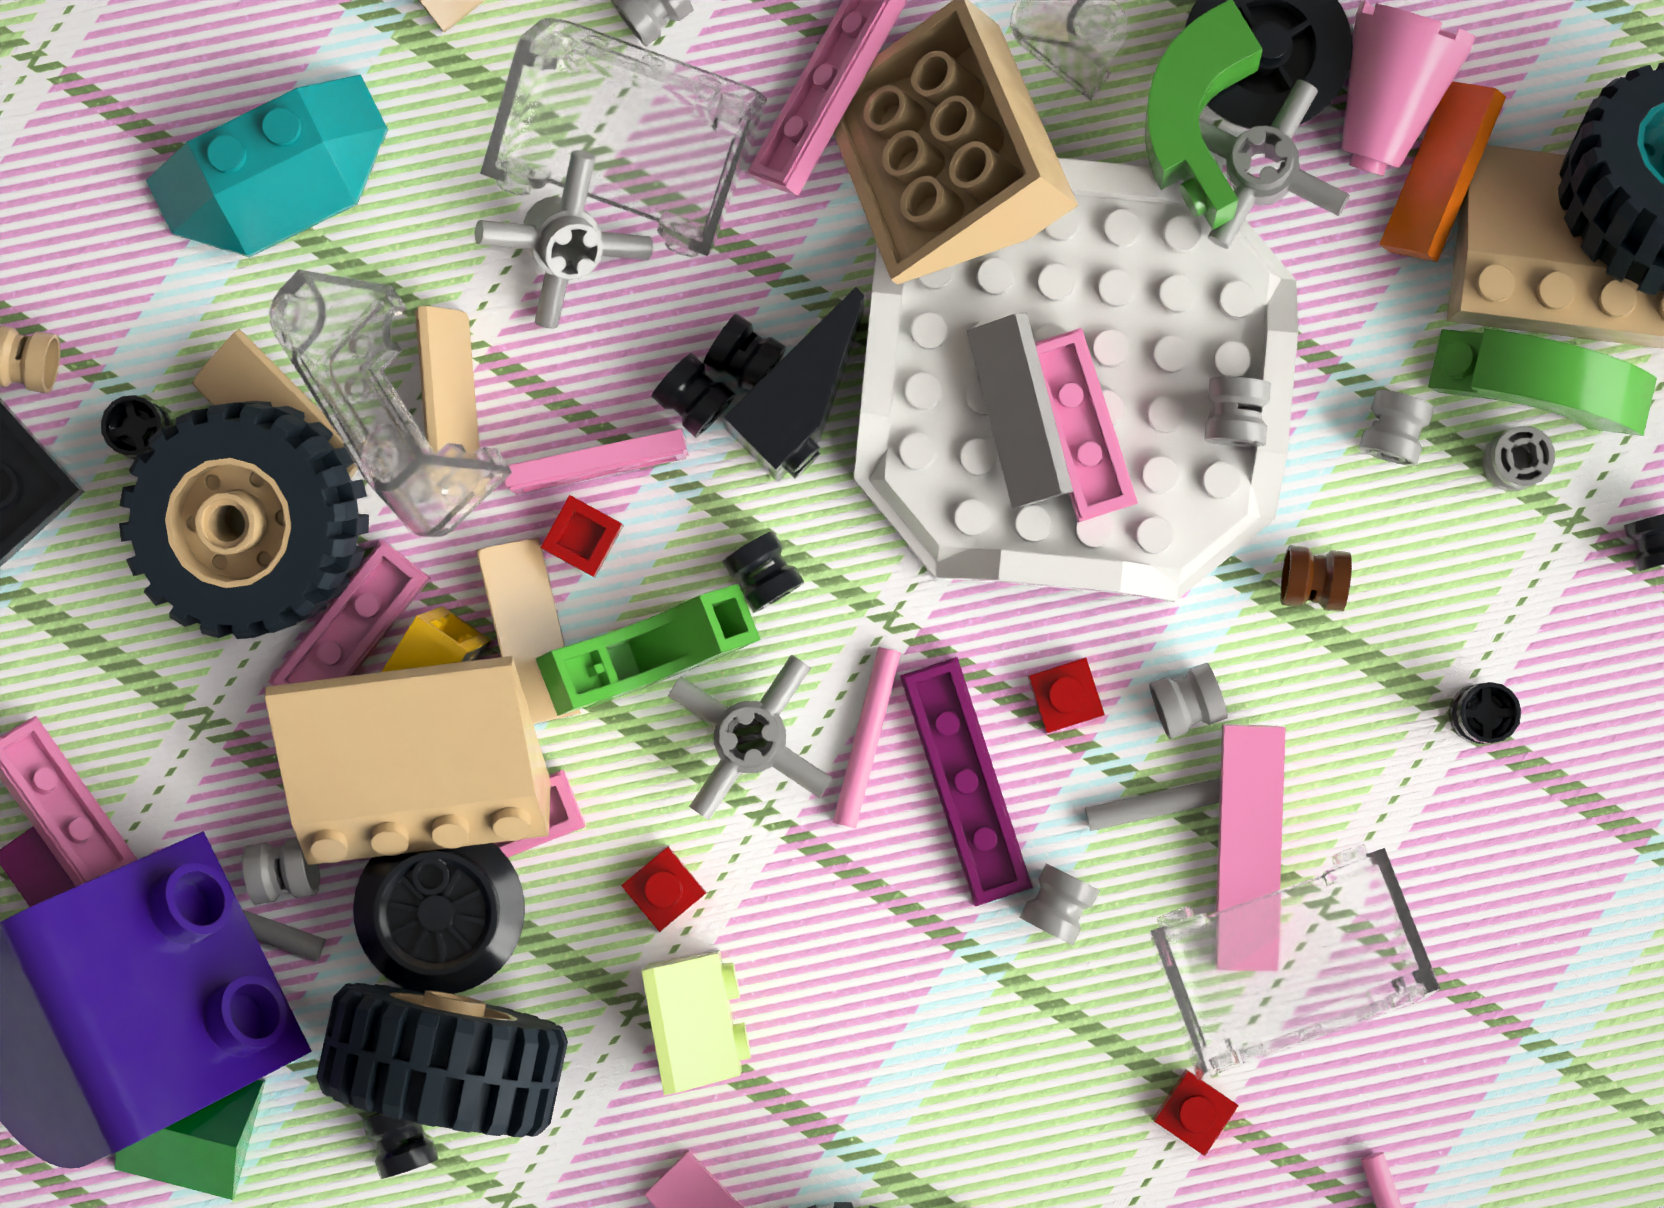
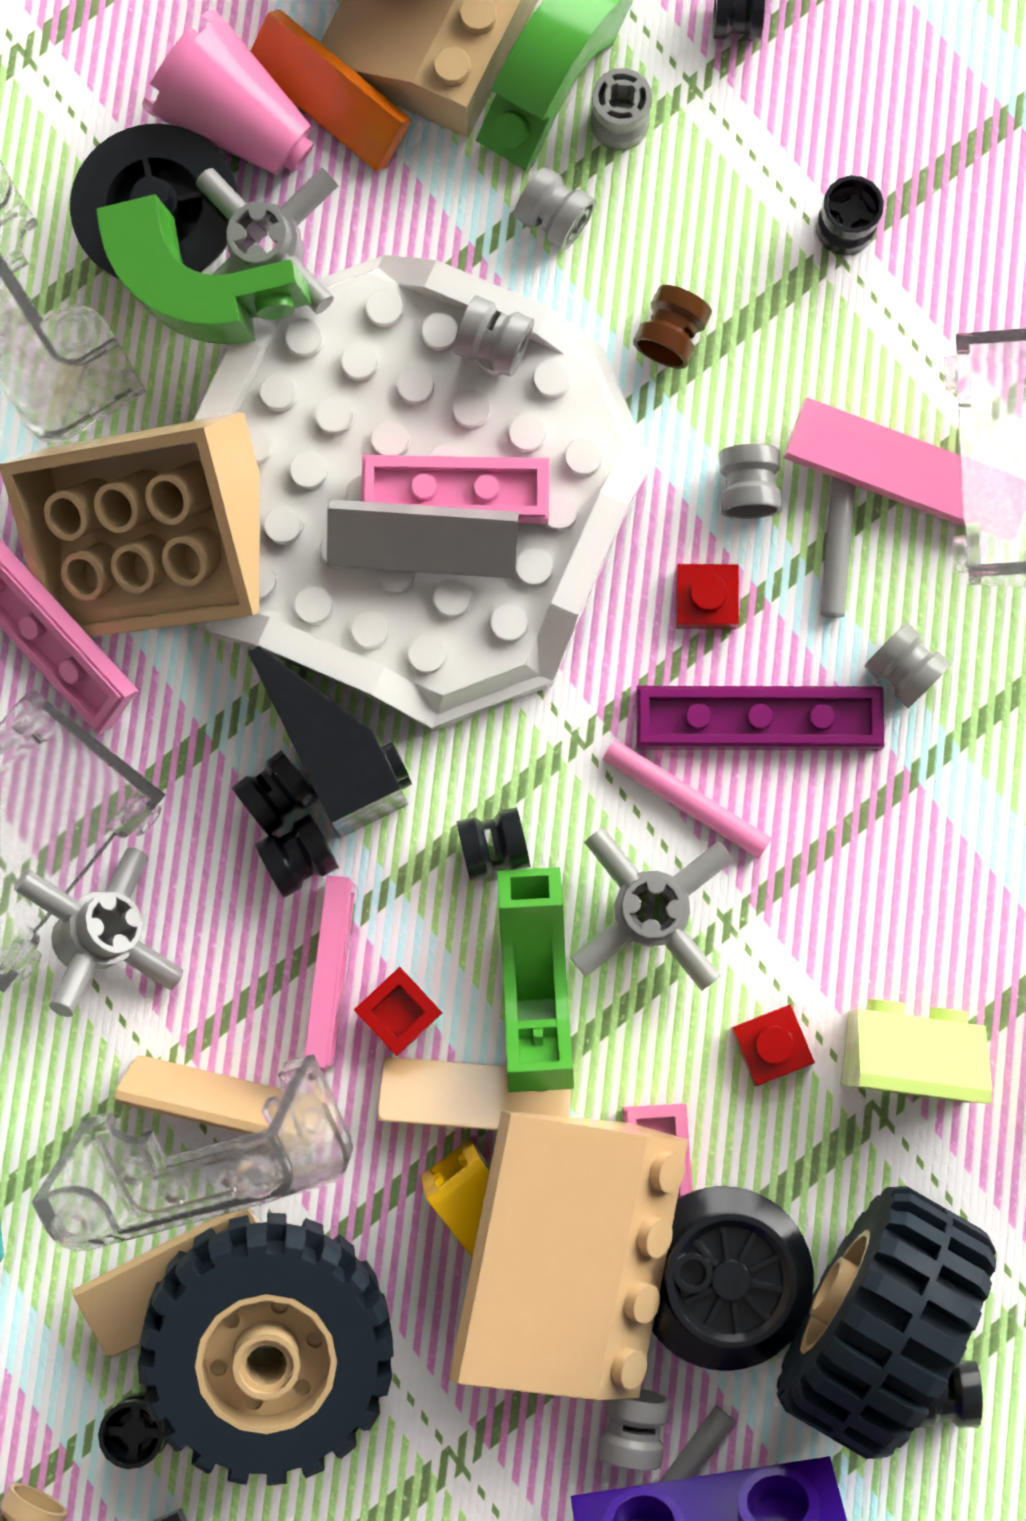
camera: 70 degrees left, 5 degrees down
bright pink tile [268,539,431,686] -> none

